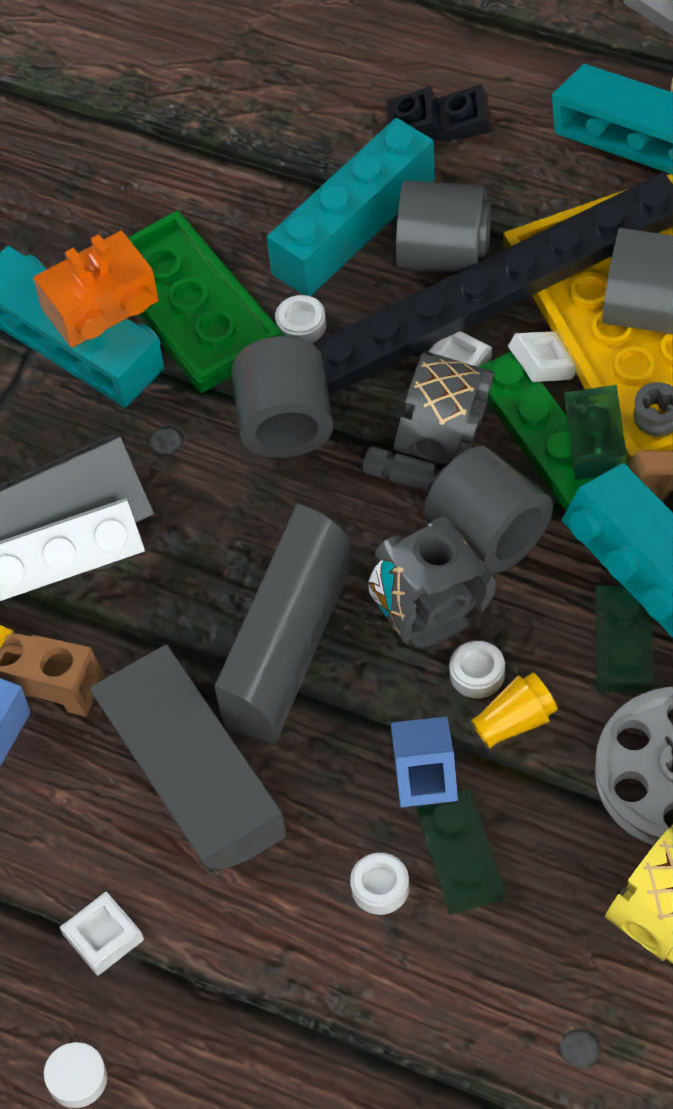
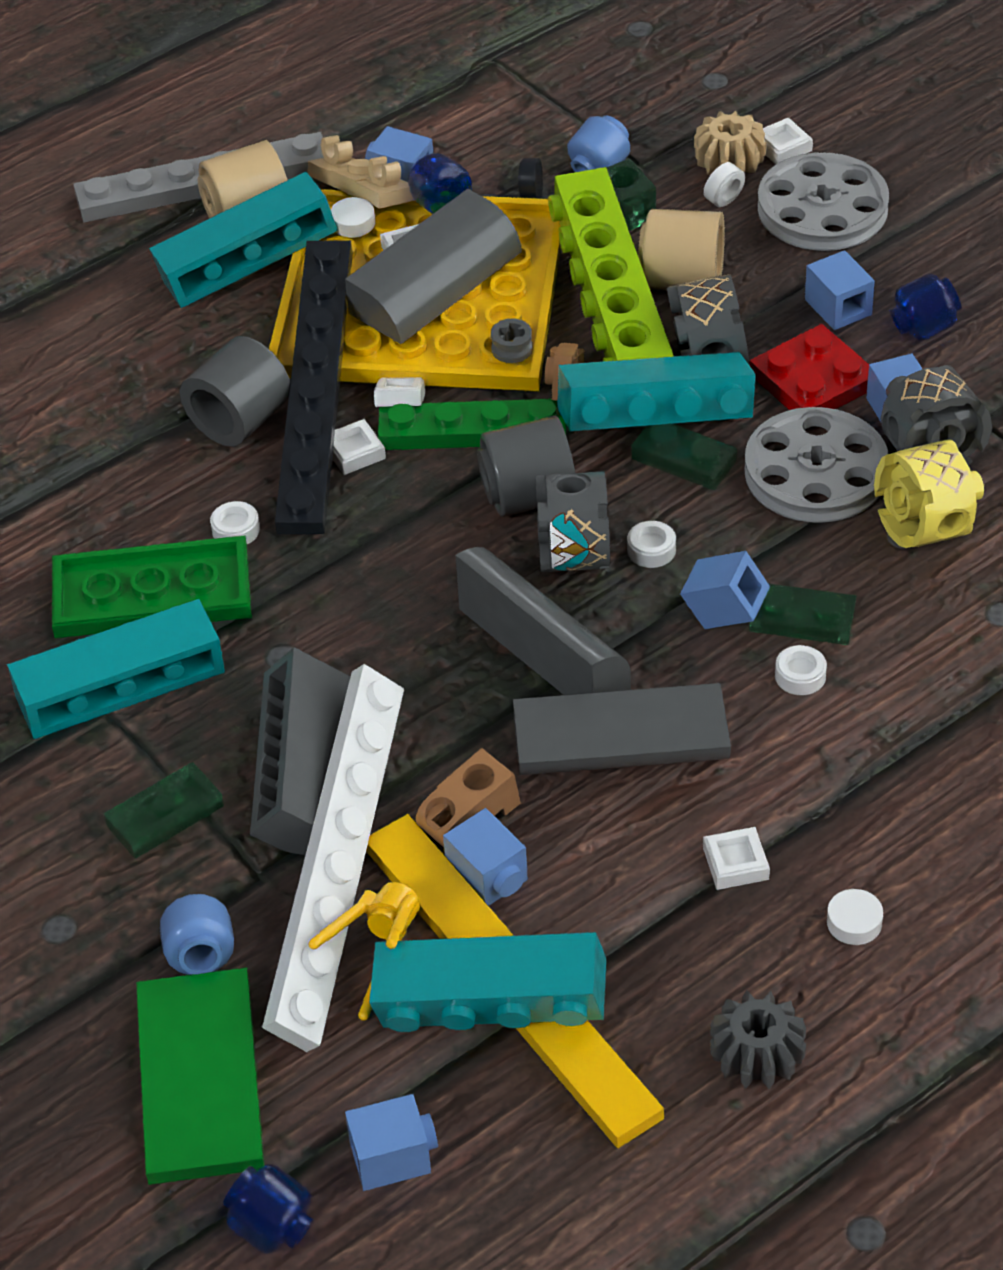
camera: 65 degrees left, 10 degrees down
orange brick [33,230,159,348] -> none
dark grey piece [231,336,334,458] -> none
teal brick [267,118,435,296] -> none
dark grey axle [363,447,446,491] -> none
black slope [386,84,491,142] -> none
dark grey brick [394,350,495,466] -> none
yellow cone [470,672,558,749] -> none
clear green plate [564,385,629,480] -> none

